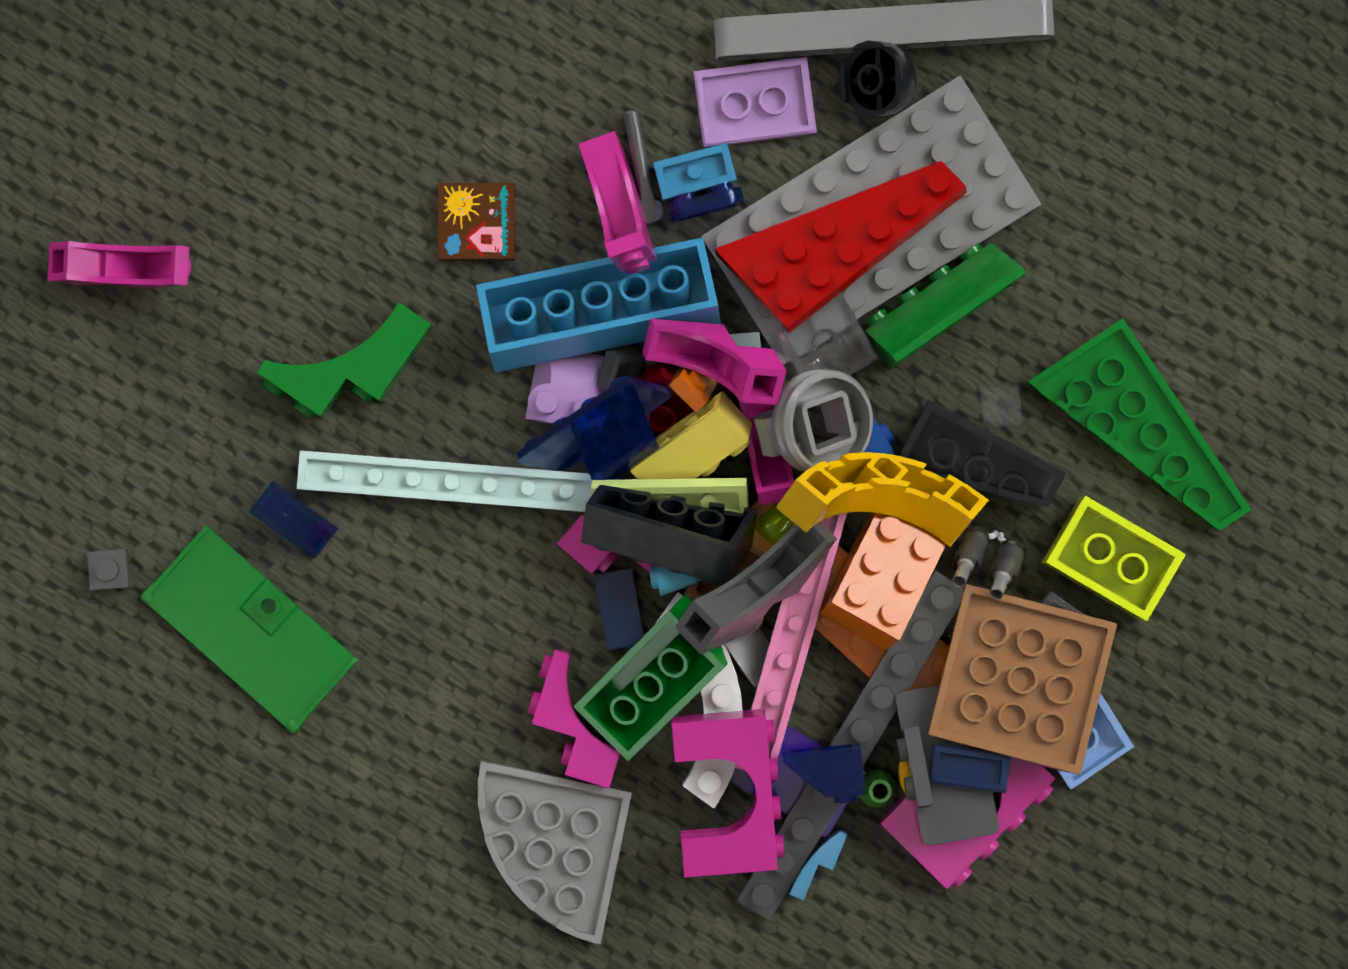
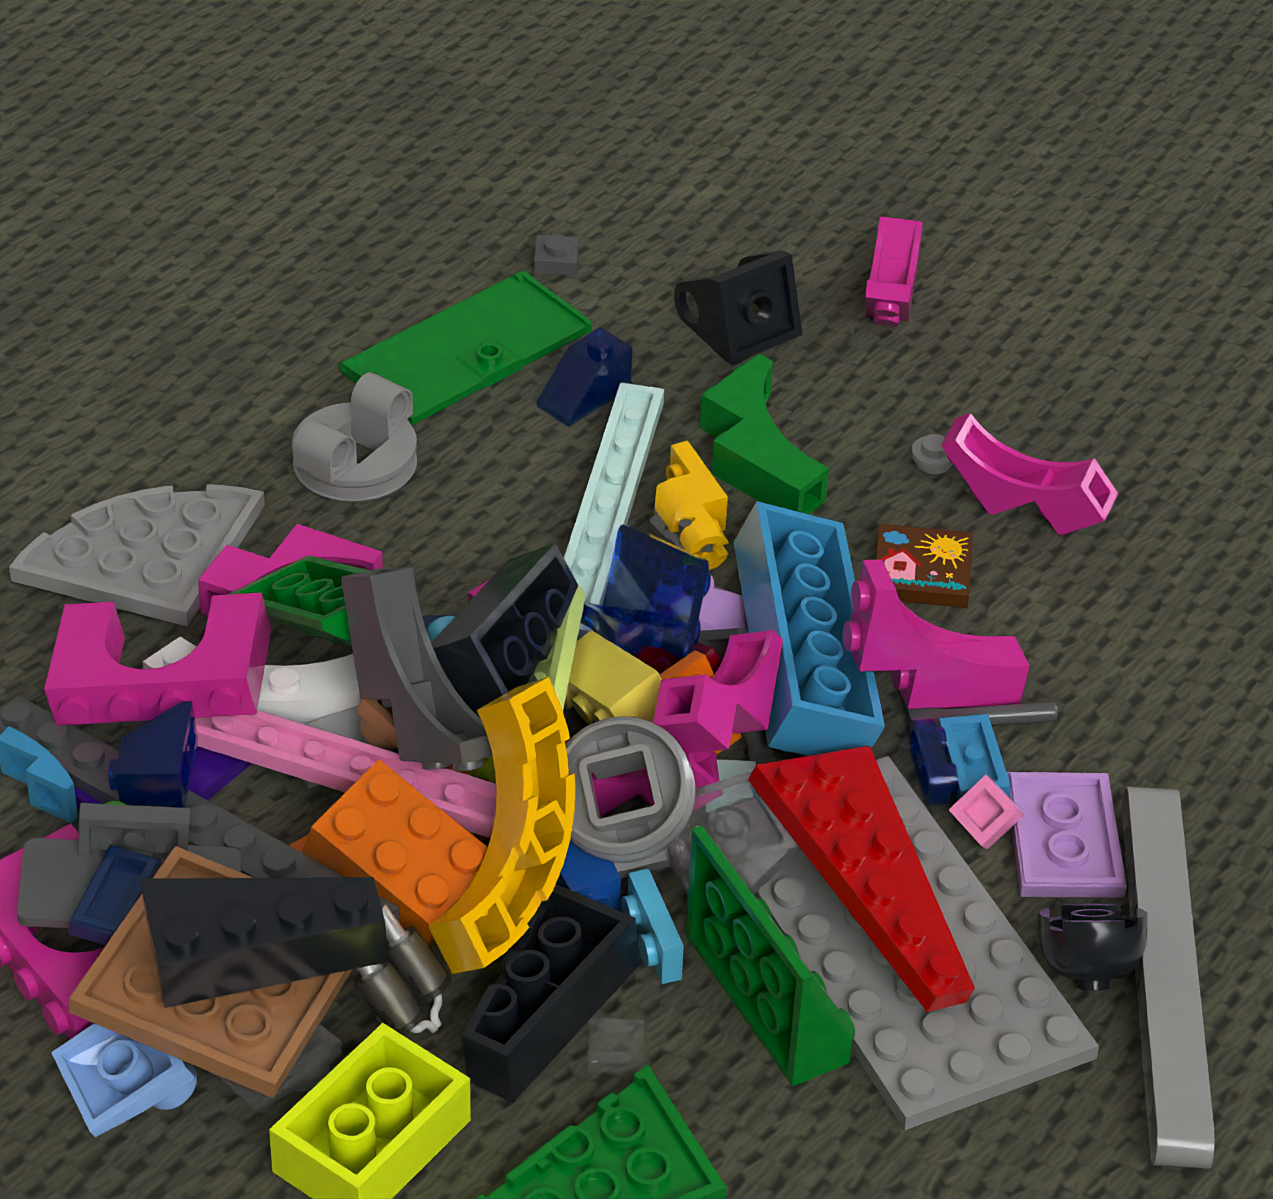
camera: 95 degrees right, 45 degrees down
none -> black wedge [140,877,388,1008]
none -> light grey piece [292,372,417,503]
none -> medium azure plate [621,868,684,984]
none -> yellow plate [649,440,729,571]
none -> black hose [674,250,803,364]
none -> light grey plate [911,434,953,474]
none -> dark pink arch [941,413,1118,535]
none -> bright pink plate [949,774,1025,849]

